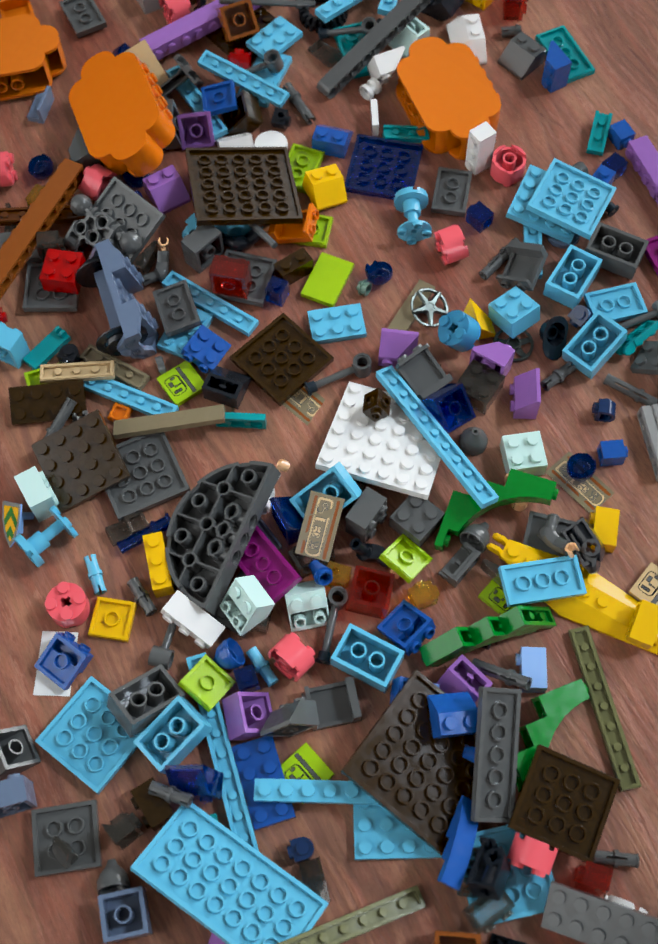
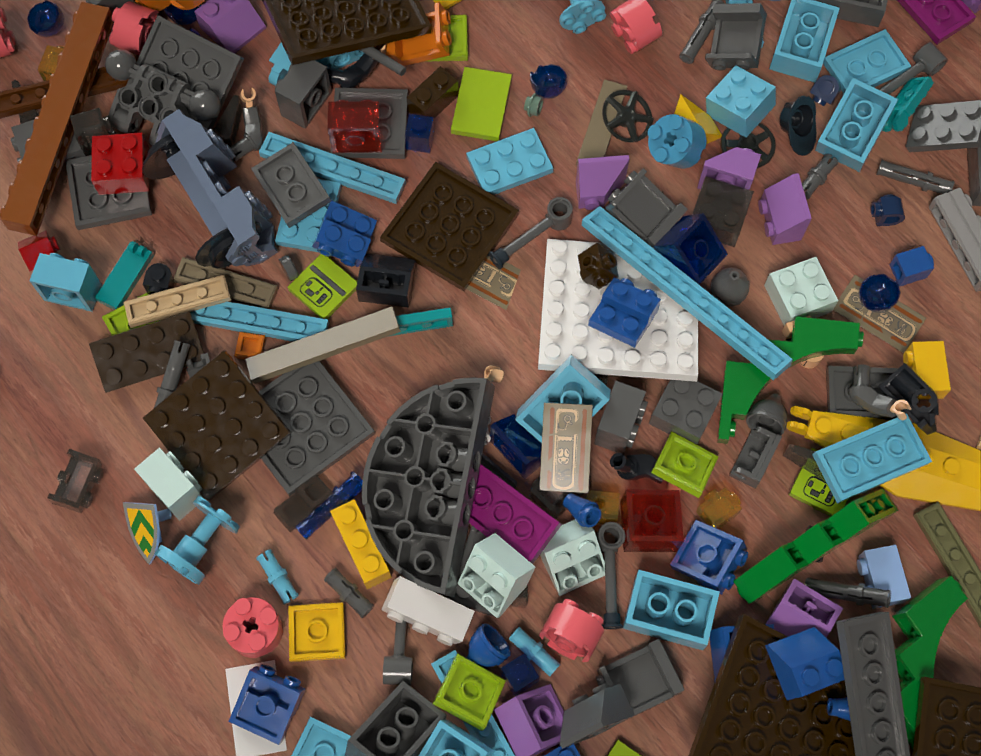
camera: 15 degrees left, 5 degrees up
none -> blue plate [588,278,661,348]

